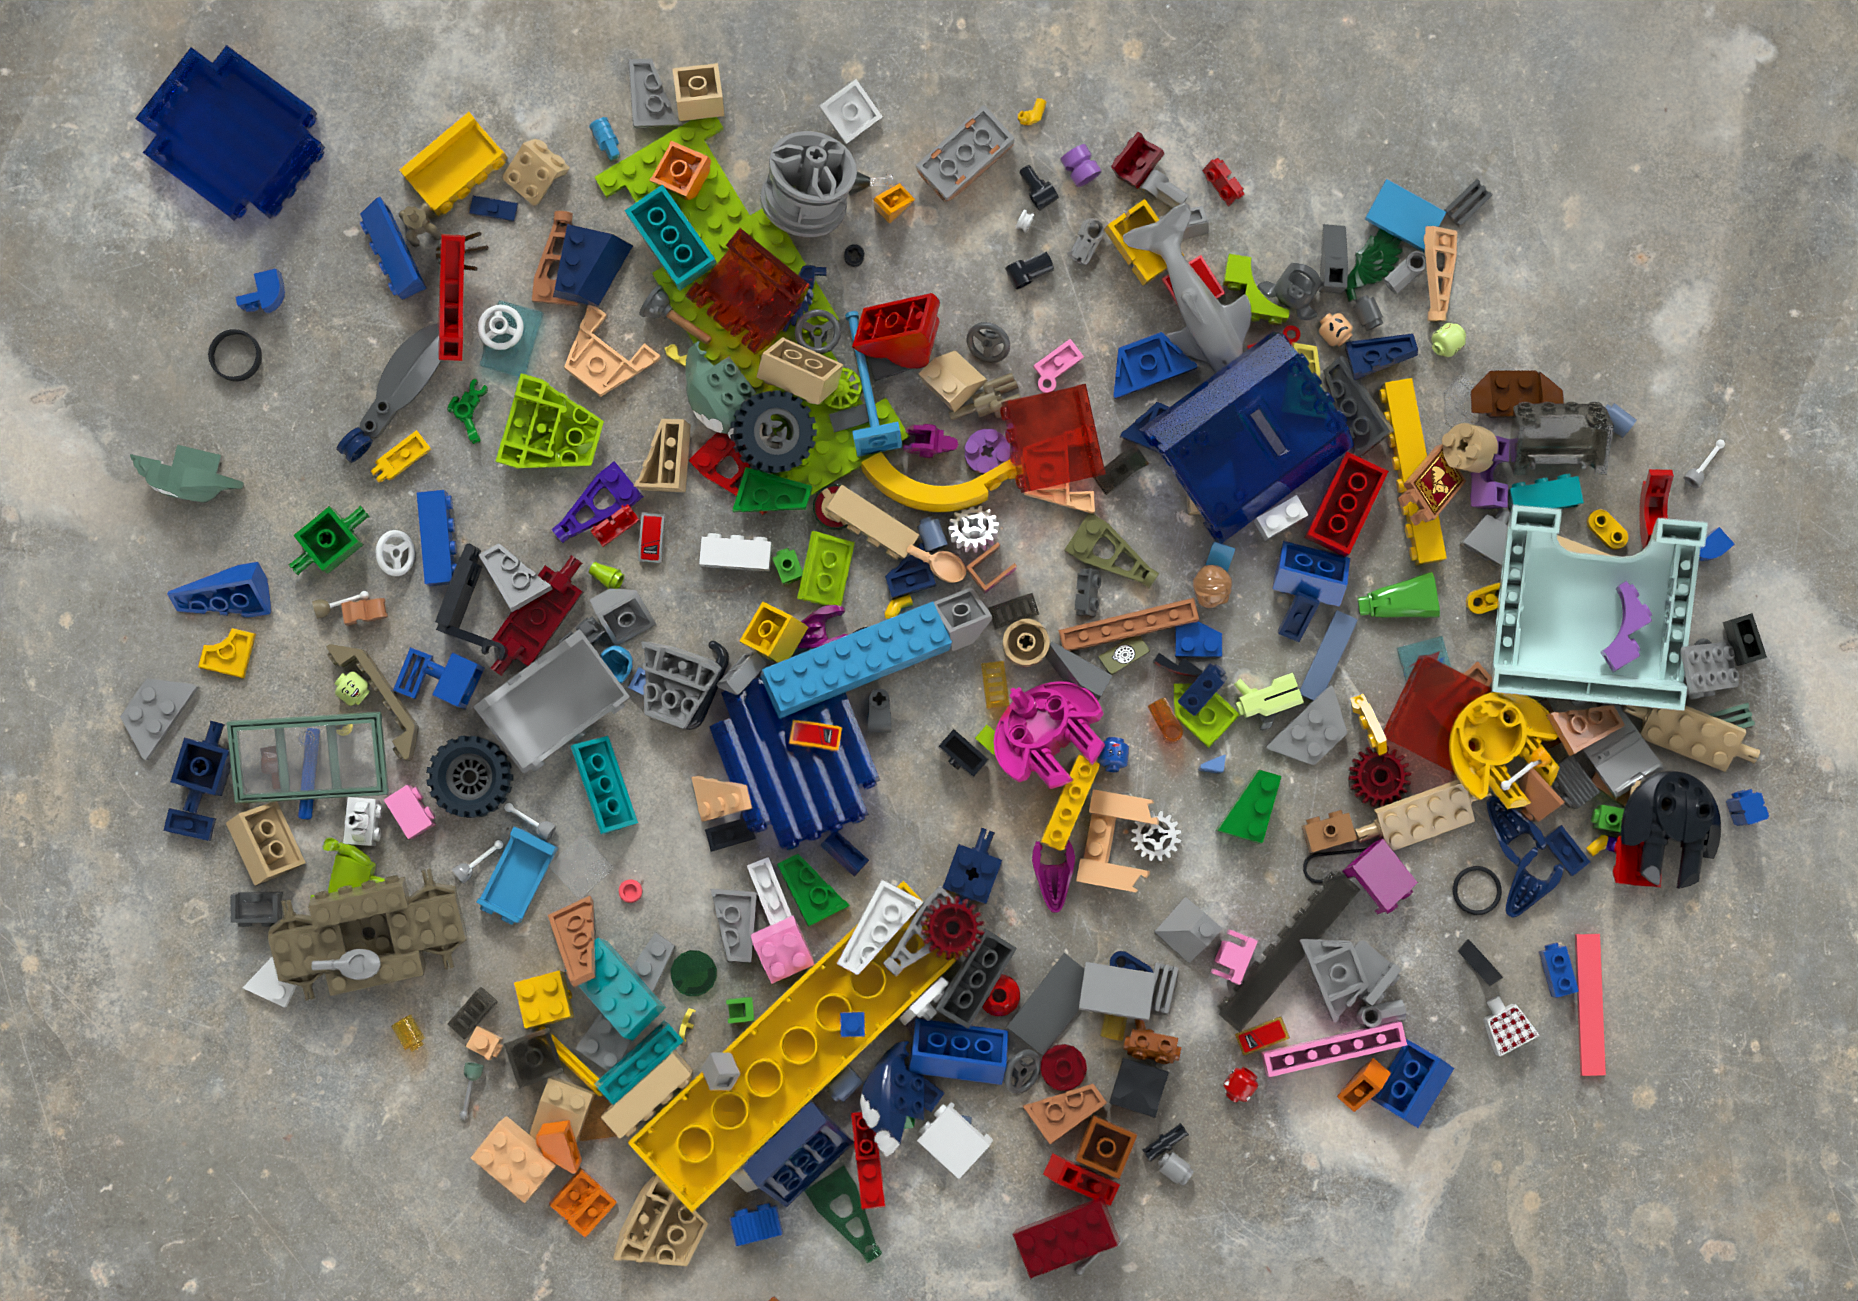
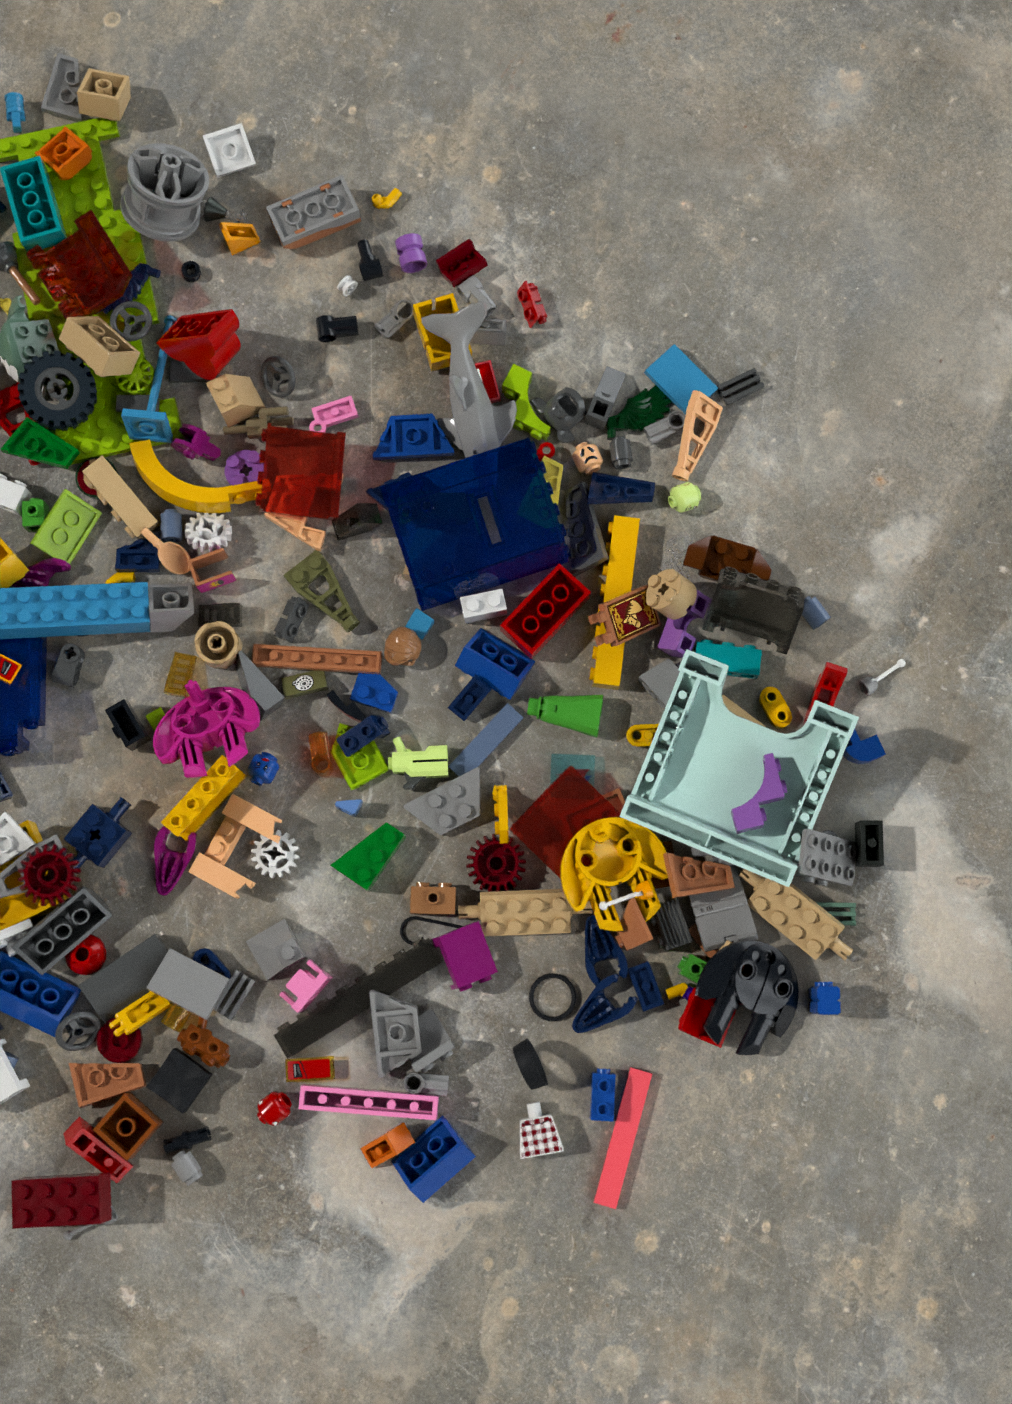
camera: 15 degrees right, 5 degrees down
none -> yellow hinge [109,991,172,1037]

